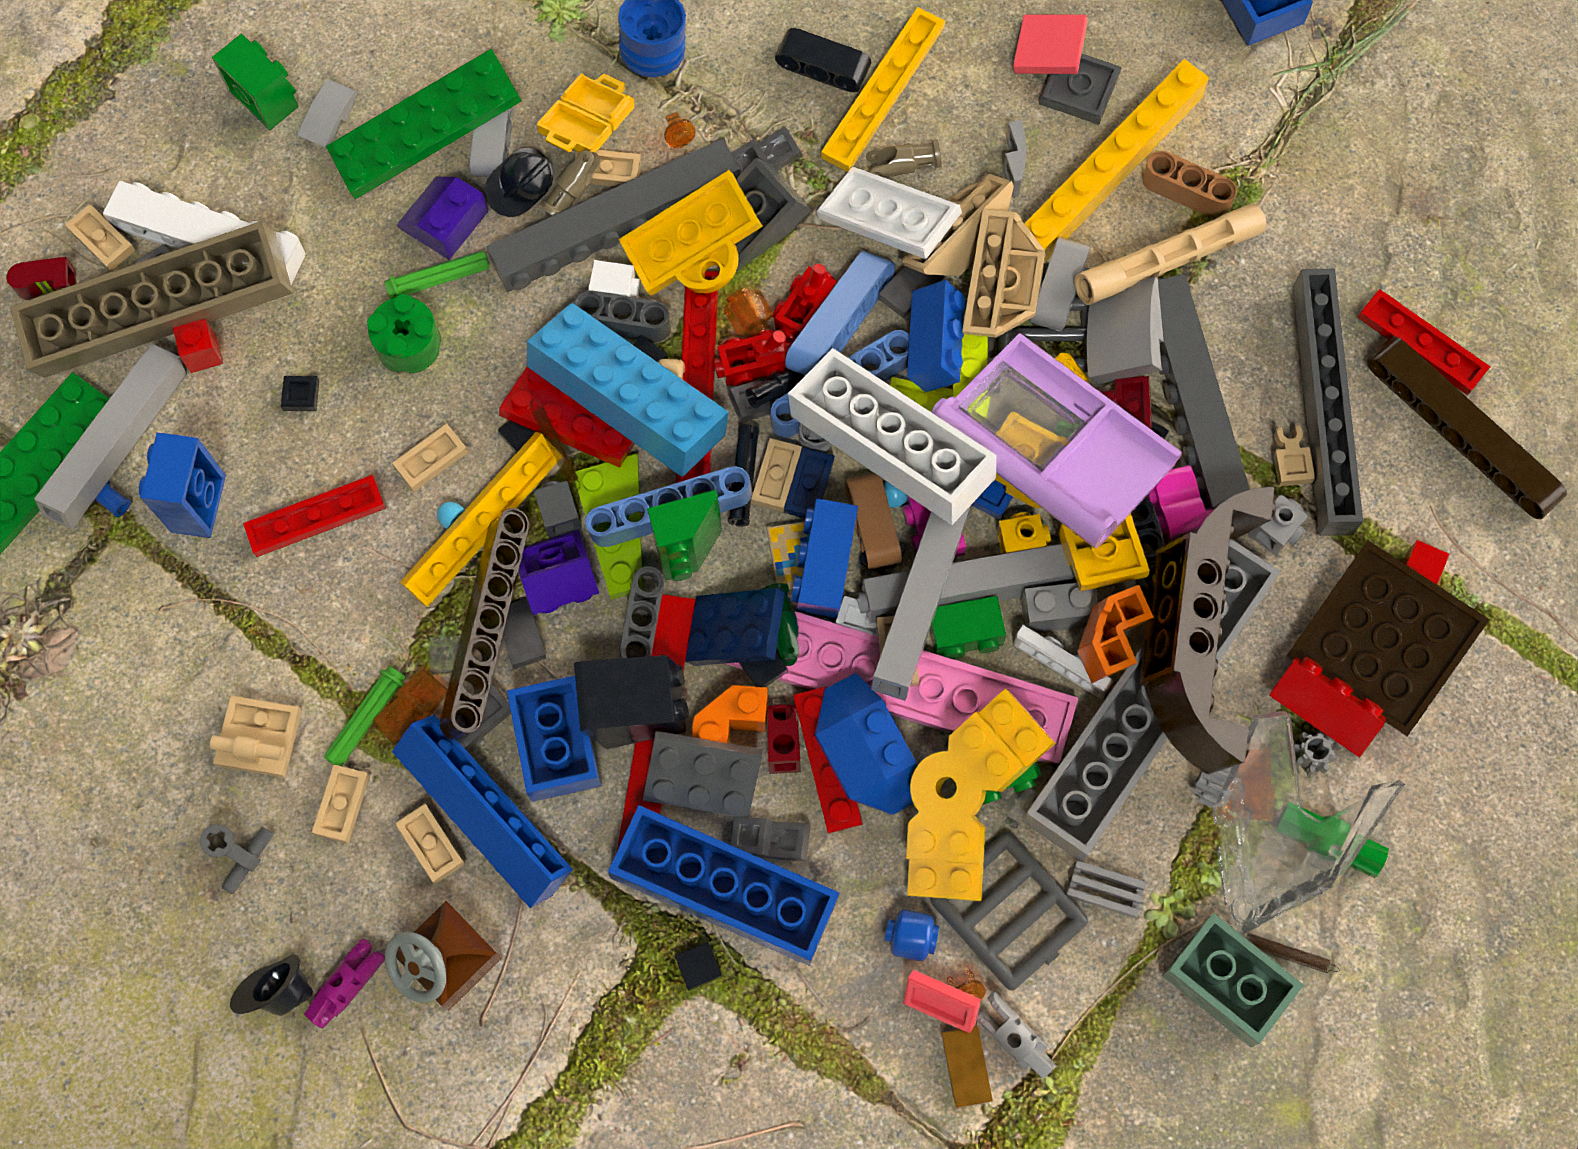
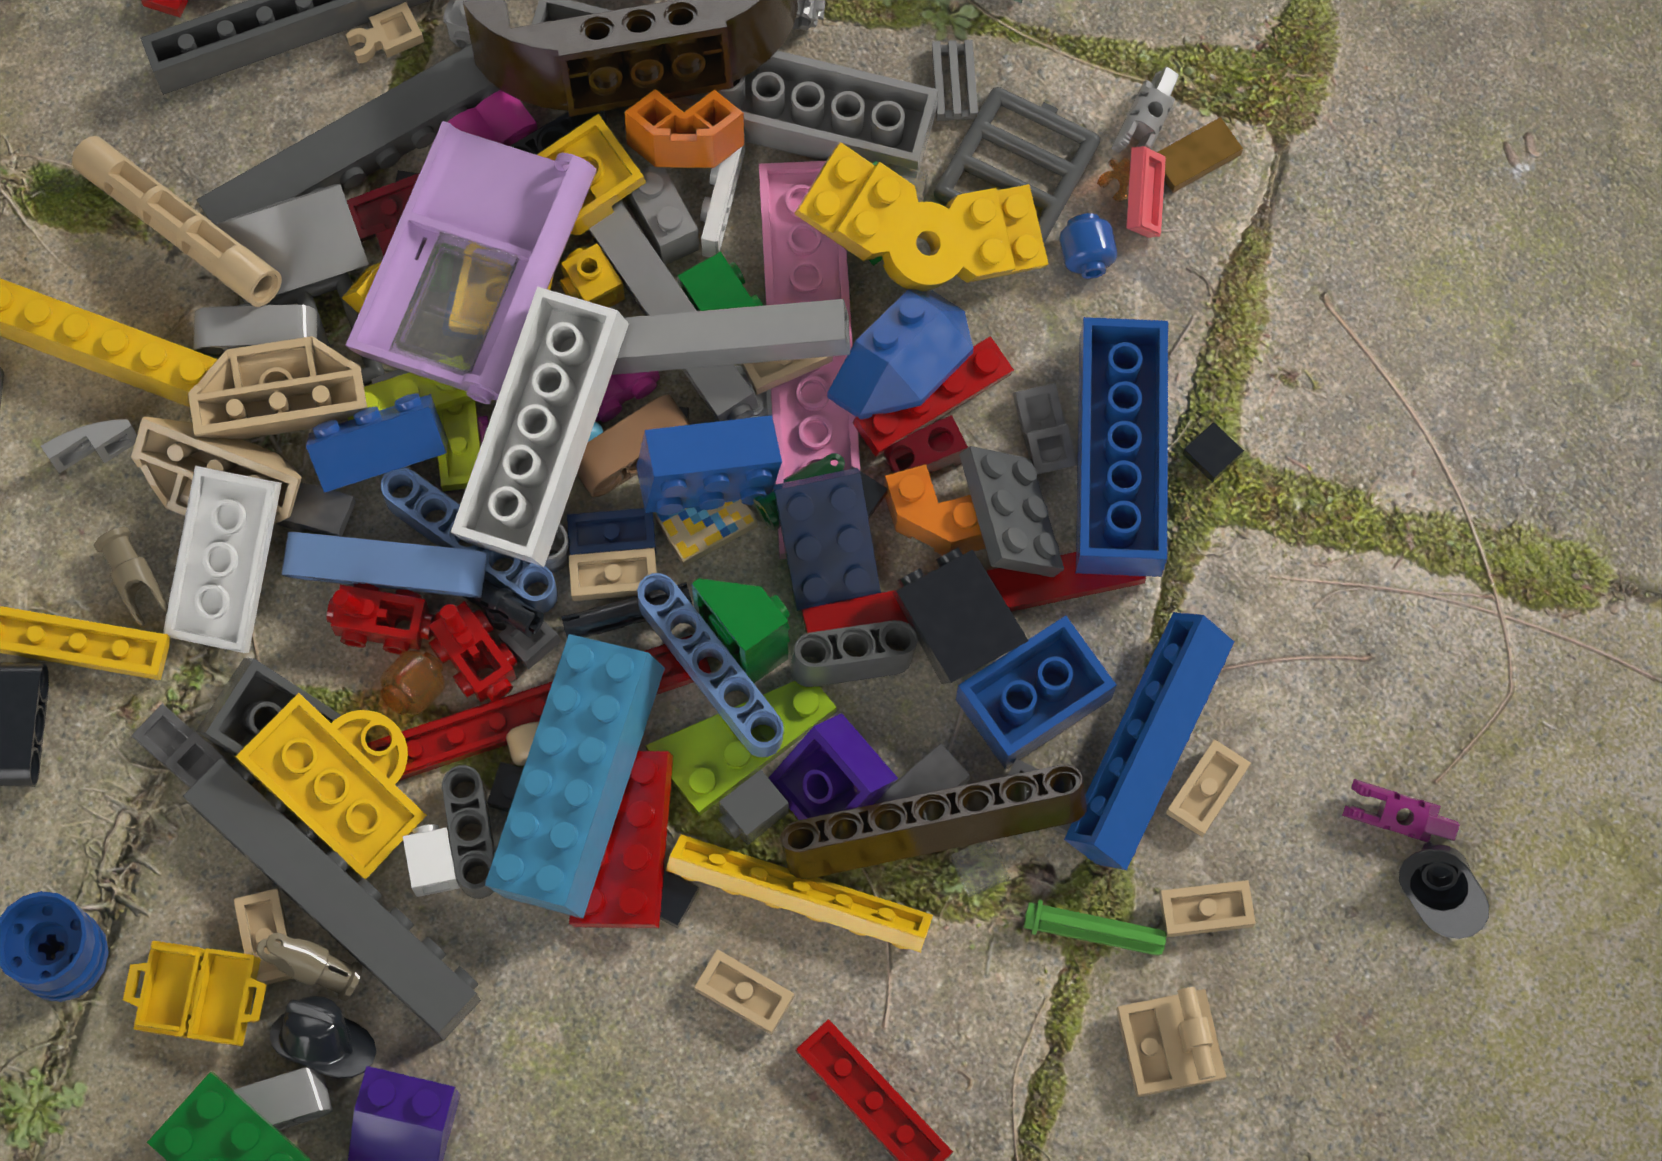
camera: 115 degrees left, 0 degrees up
dark grey piece [200,824,273,894] -> none
green brick [367,294,441,374] -> none
clear orange slope [373,668,447,745] -> none
bright green axle [384,251,489,299] -> none
reddish brown piece [385,901,502,1011] -> none
medium azure hinge [437,502,465,529] -> none
reddish brown piece [530,399,580,491] -> none
clear orange plate [664,112,696,148] -> none
medium nougat beam [1142,151,1237,218] -> none

